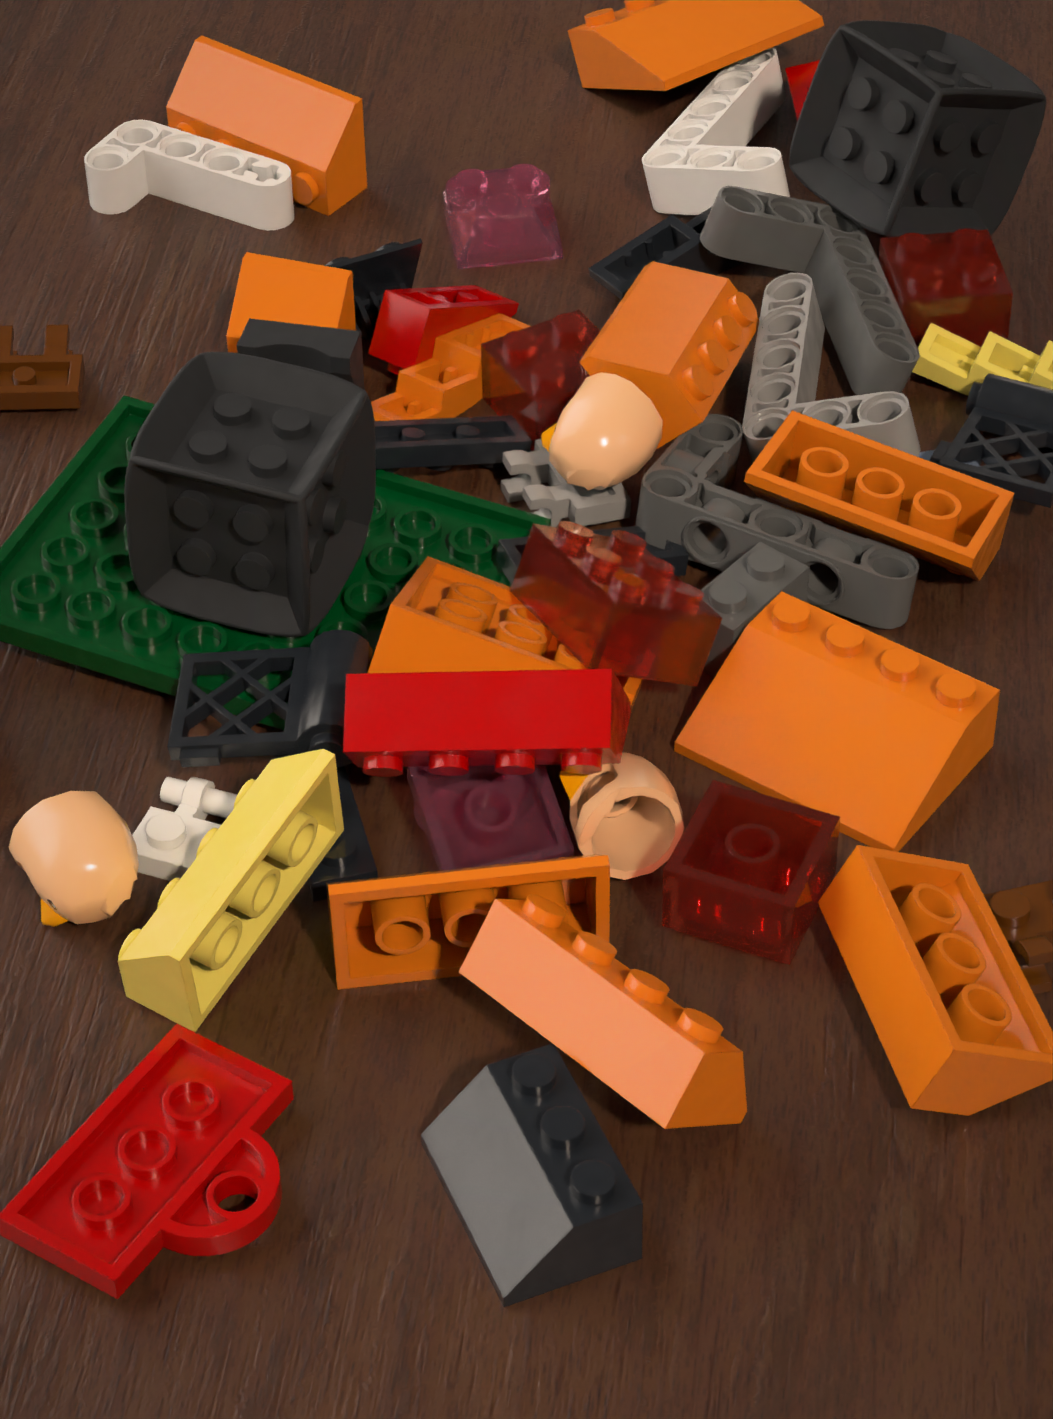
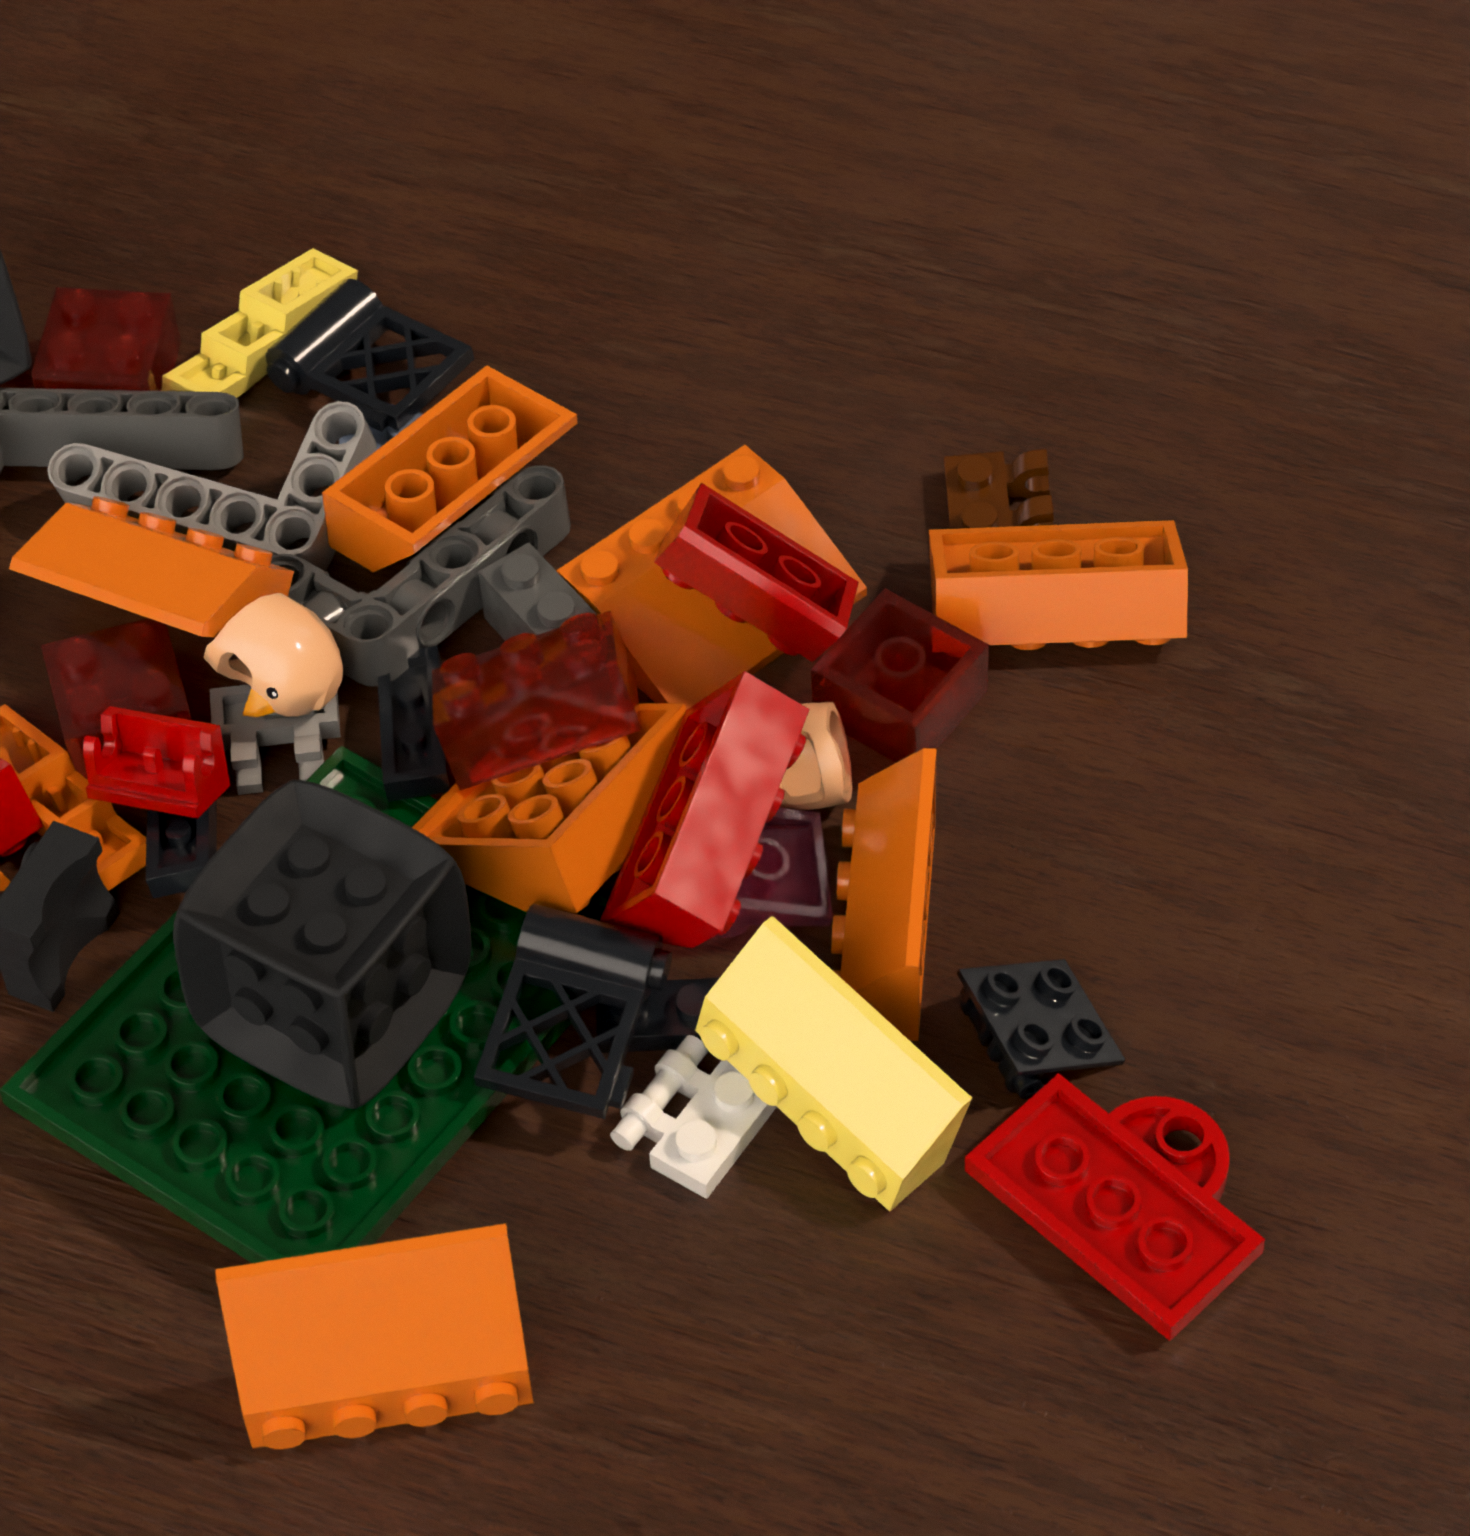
camera: 75 degrees left, 10 degrees up
light nougat piece [9,791,139,927] -> none
black slope [421,1044,643,1307] -> none
orange slope [459,894,747,1129] -> none
none -> red hinge [83,706,230,819]
none -> red slope [654,482,859,663]
none -> black hinge [956,959,1125,1099]

